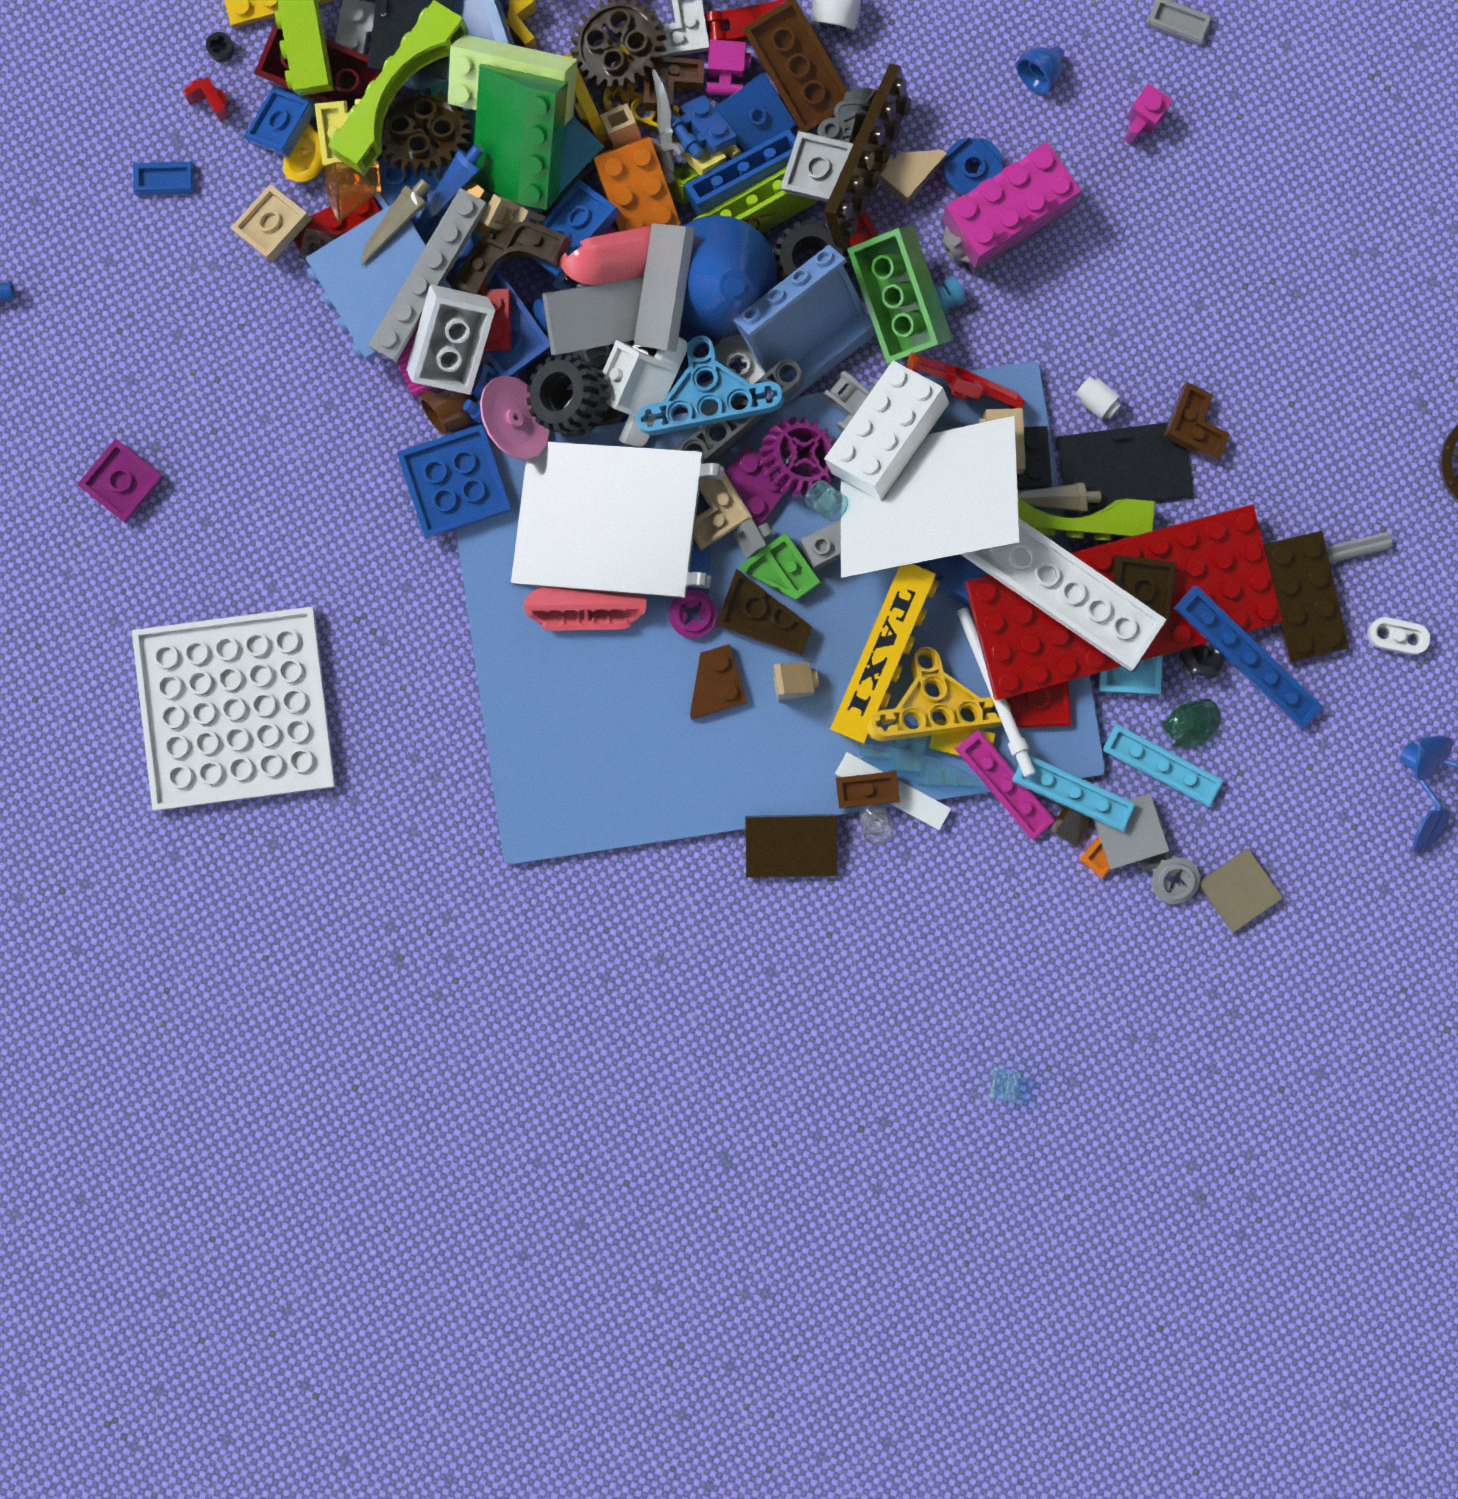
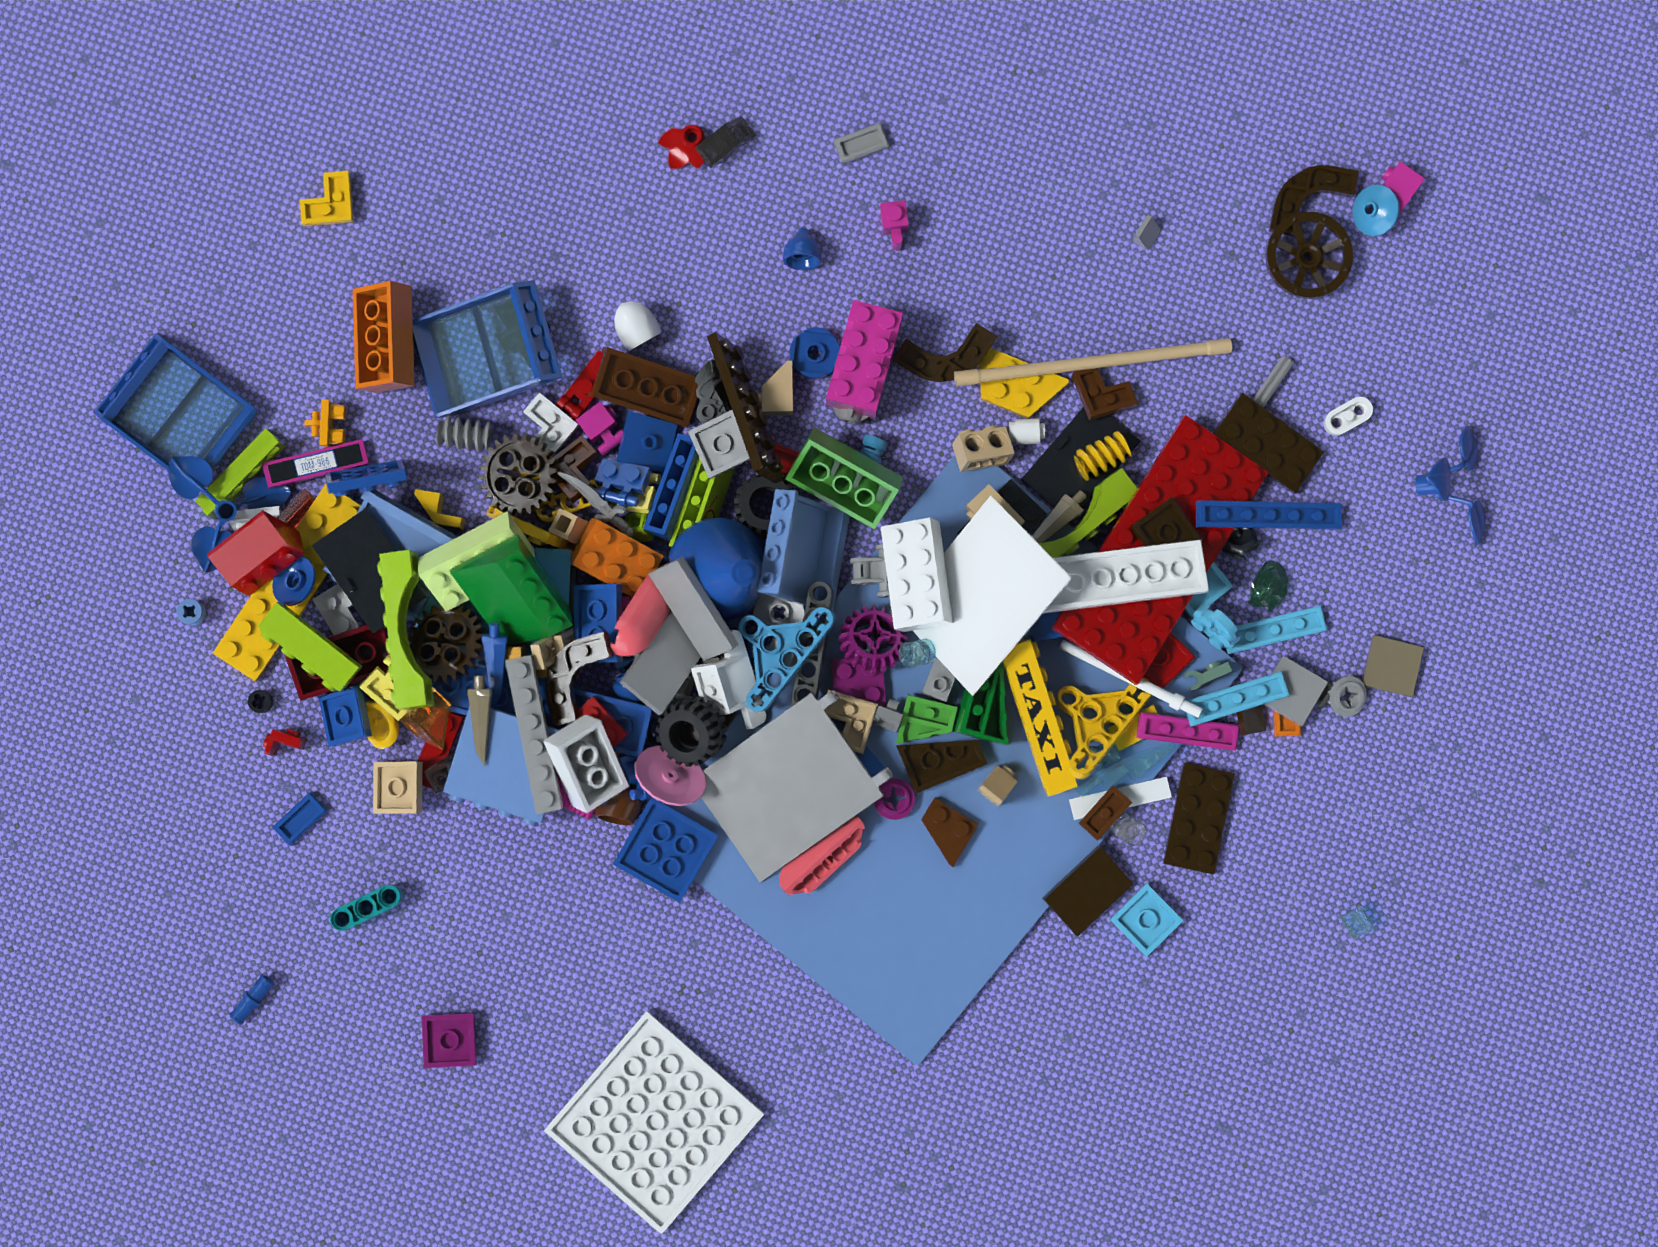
camera: 35 degrees left, 0 degrees up
red plate [906,353,1025,409] -> none
none -> teal beam [330,884,405,931]
none -> dark brown plate [892,323,998,382]
none -> tan brick [952,426,1015,472]
none -> green wedge [953,663,1009,745]
none -> tan piece [954,338,1232,387]
none -> yellow wing [979,348,1069,419]
none -> yellow piece [1074,431,1132,481]
none -> medium azure plate [1109,883,1184,957]
none -> light grey slope [1132,215,1161,250]
none -> dark brown plate [1162,763,1235,875]
none -> sand green plate [1183,660,1232,691]
none -> medium azure plate [1191,604,1240,650]

